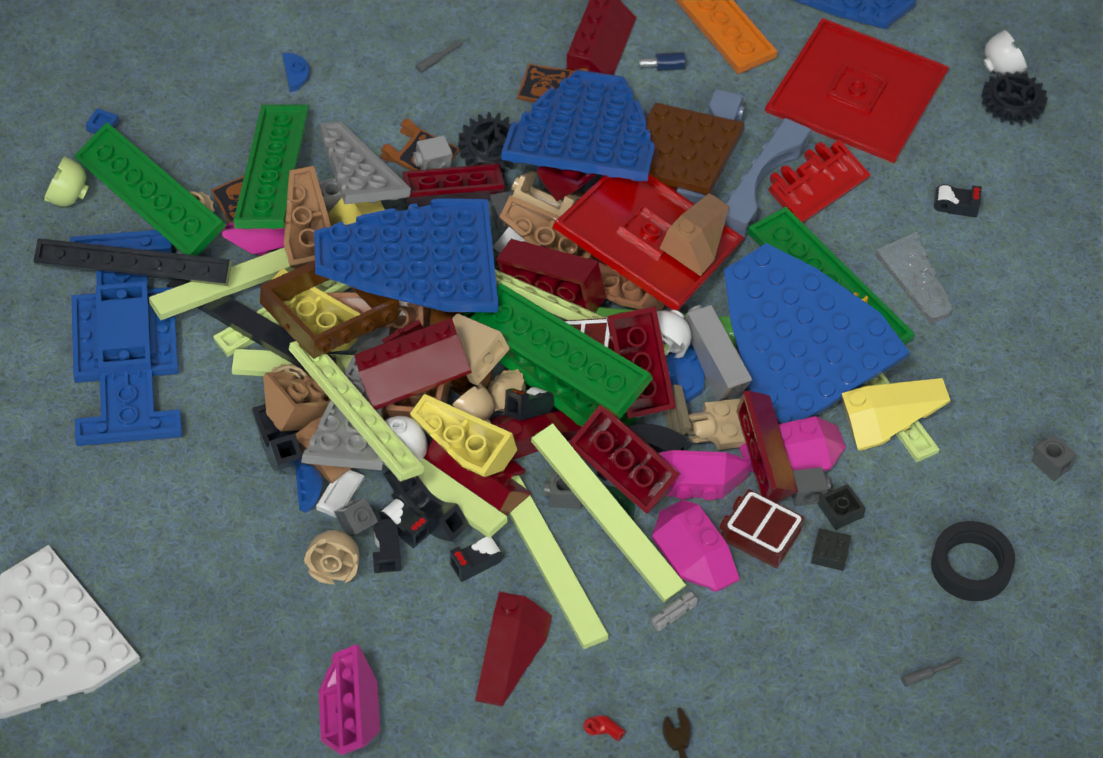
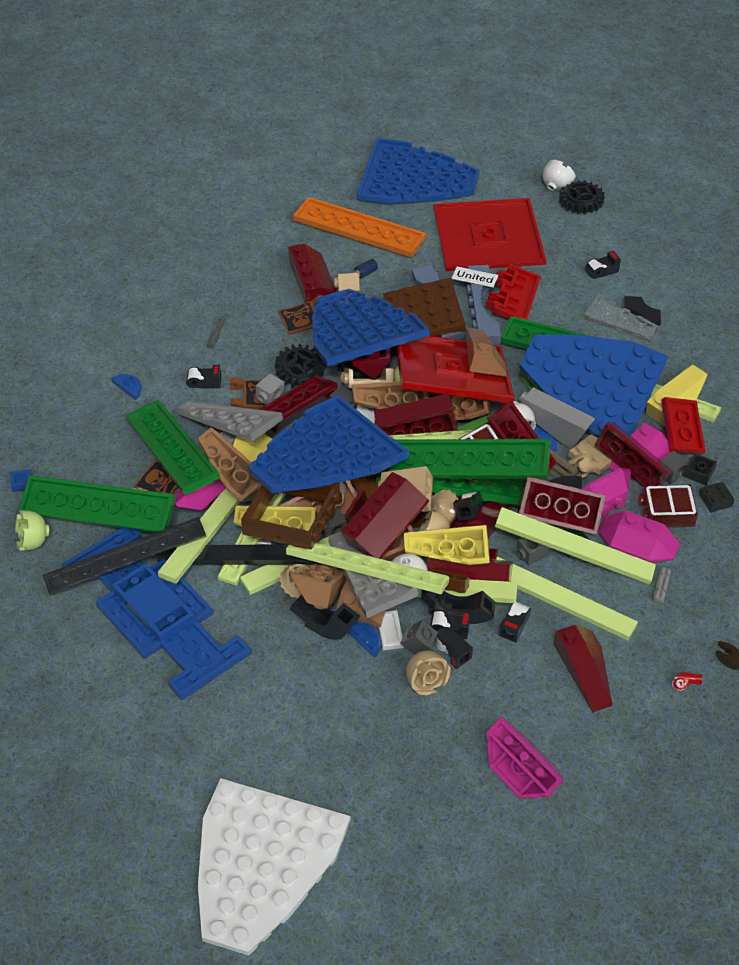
camera: 30 degrees left, 5 degrees down
none -> black leg [186,364,221,389]
none -> tan brick [334,273,360,291]
none -> reddish brown piece [430,568,469,593]
none -> white sticker [452,267,498,287]
none -> black tile [624,296,661,326]
none -> red tile [661,397,706,455]

